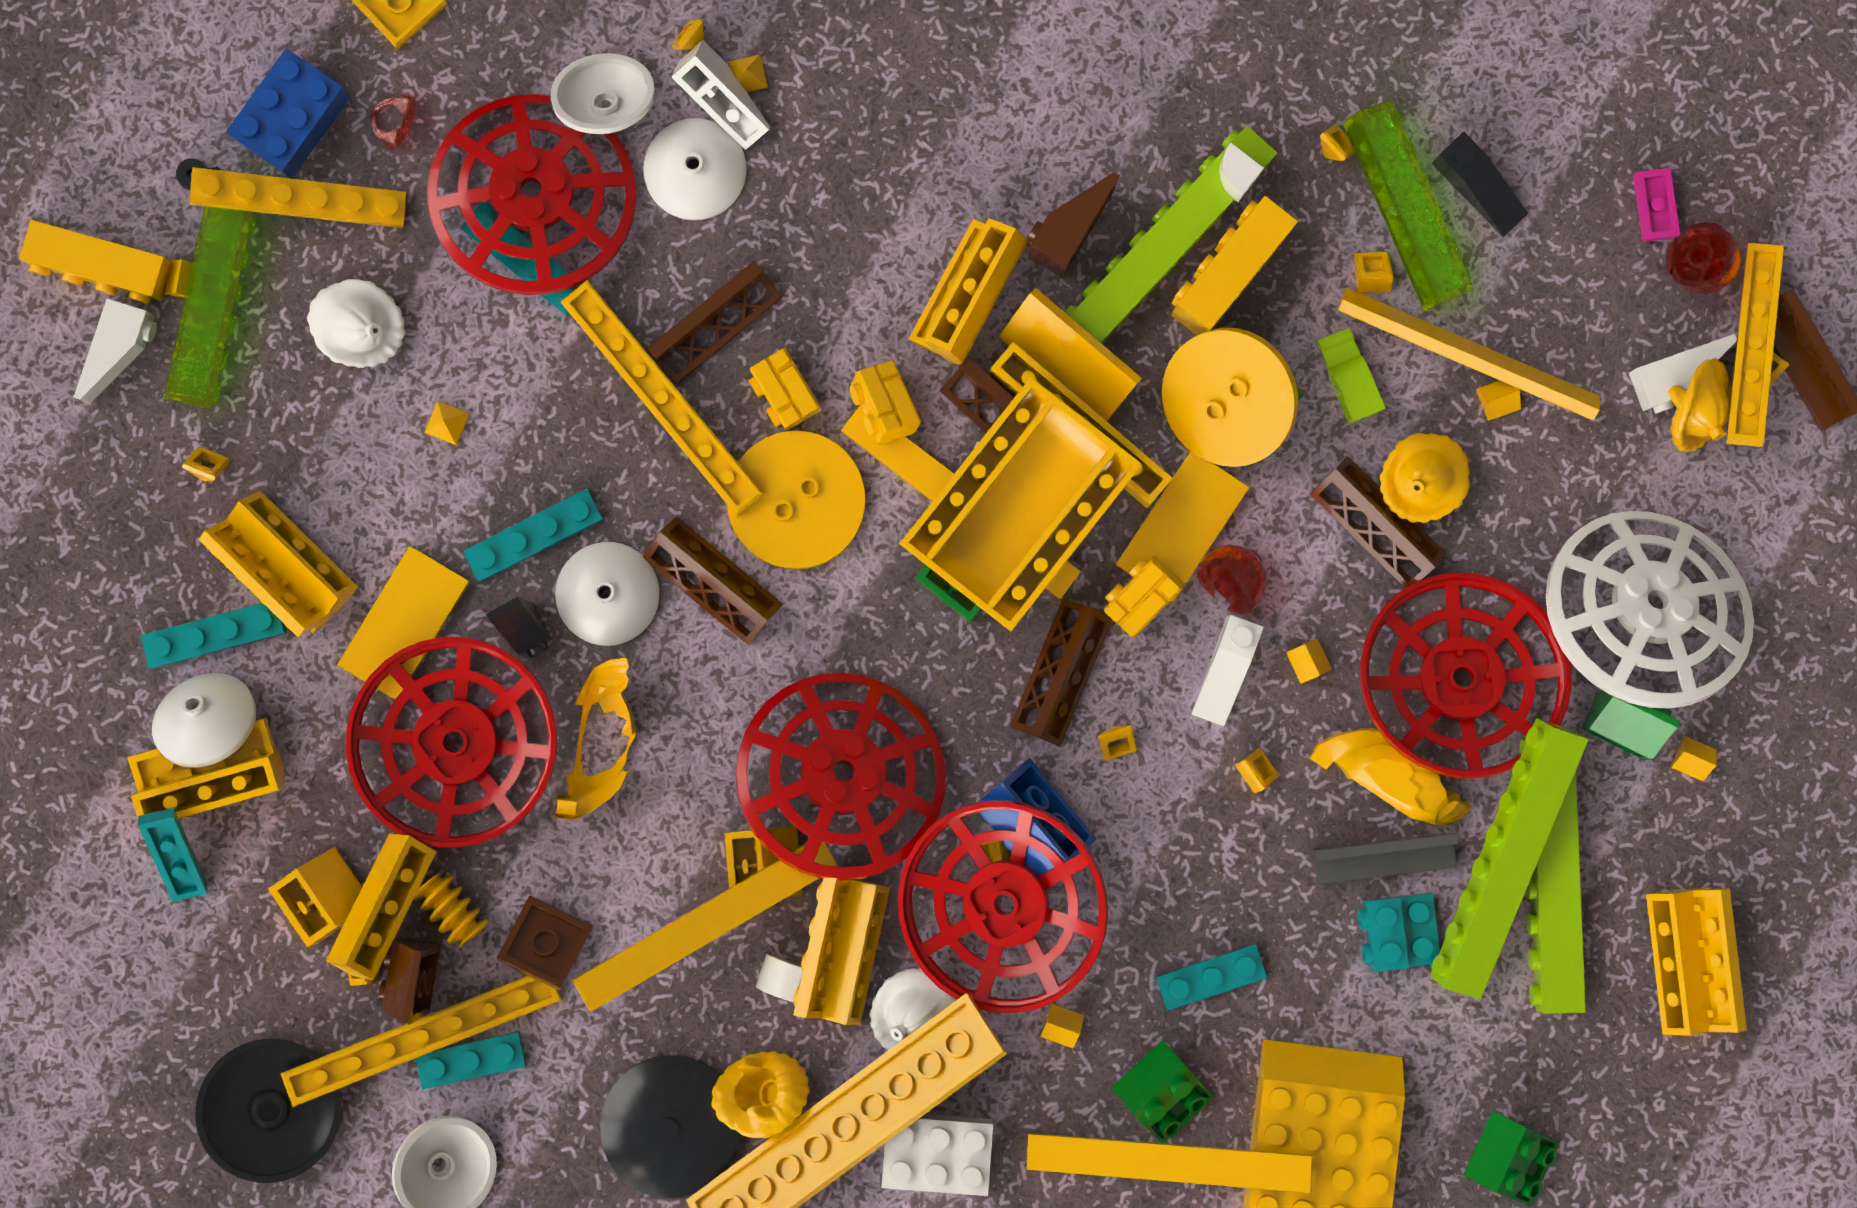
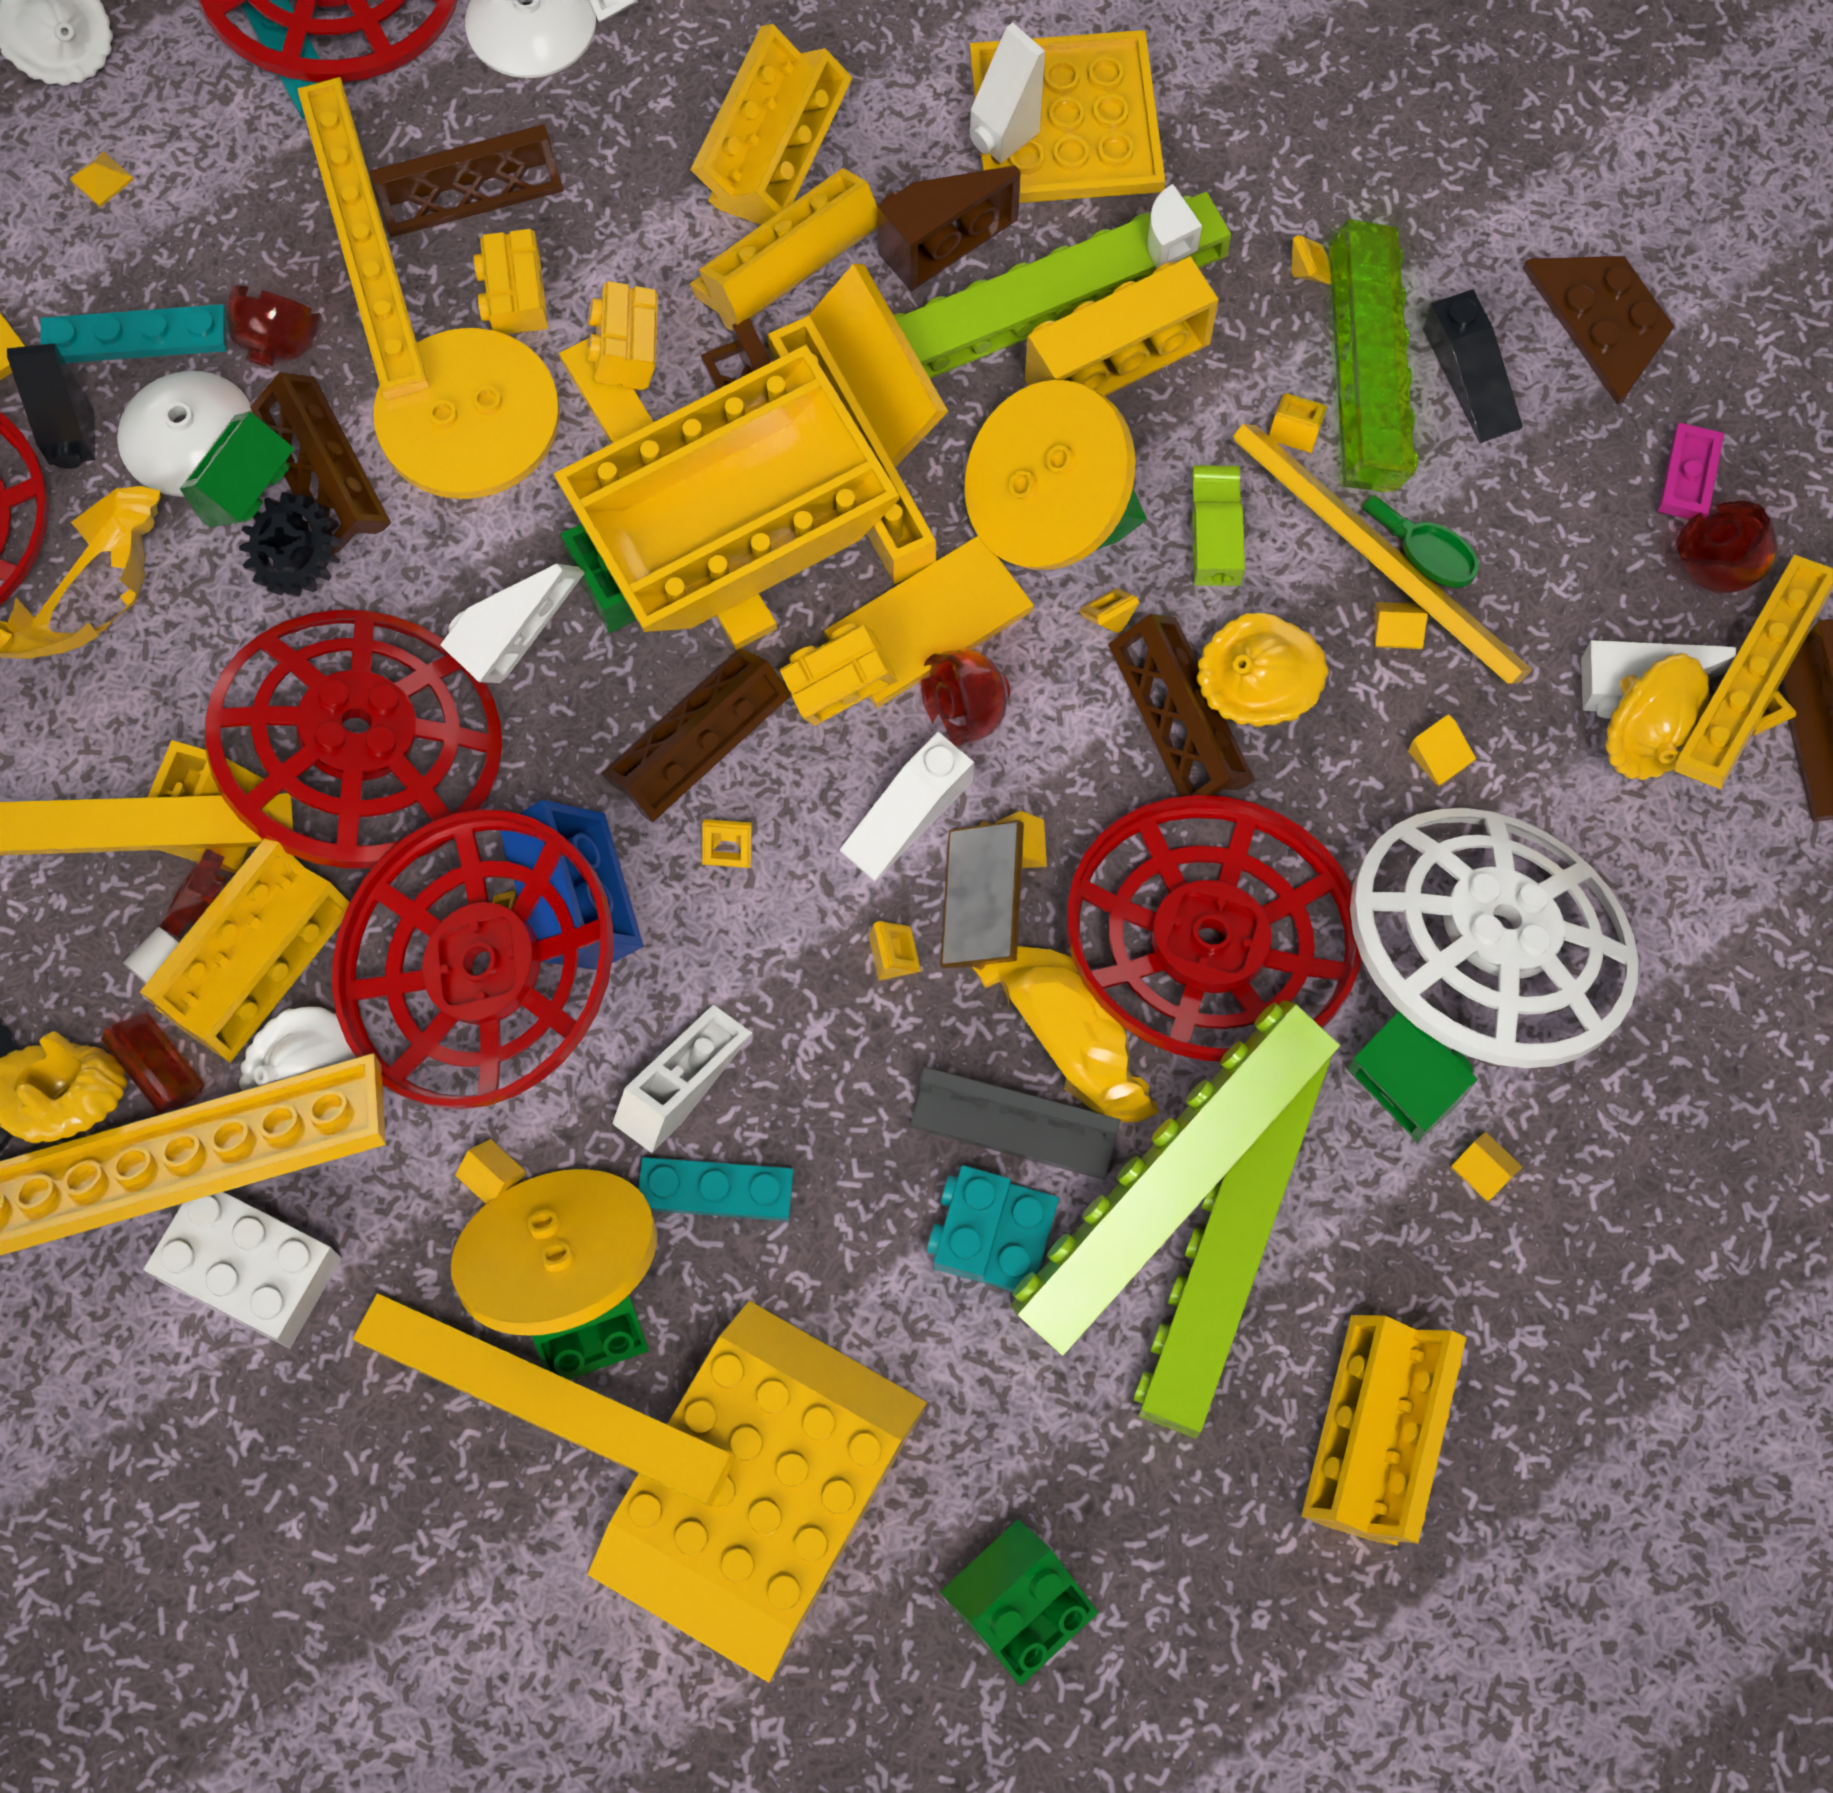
camera: 25 degrees right, 15 degrees down
none -> clear red plate [101,1012,205,1114]
none -> clear red plate [160,848,225,936]
none -> green slope [180,411,295,527]
none -> clear red cylinder [225,285,322,368]
none -> black gear [239,492,343,597]
none -> white slope [440,564,585,683]
none -> yellow plate [451,1169,658,1336]
none -> white slope [612,1004,752,1153]
none -> yellow brick [690,23,853,224]
none -> flat silver piece [941,820,1024,970]
none -> yellow plate [969,30,1165,203]
none -> white slope [970,22,1045,164]
none -> yellow slope [1078,588,1139,633]
none -> green piece [1363,495,1479,588]
none -> yellow slope [1408,714,1476,787]
none -> reddish brown wing [1523,256,1674,405]

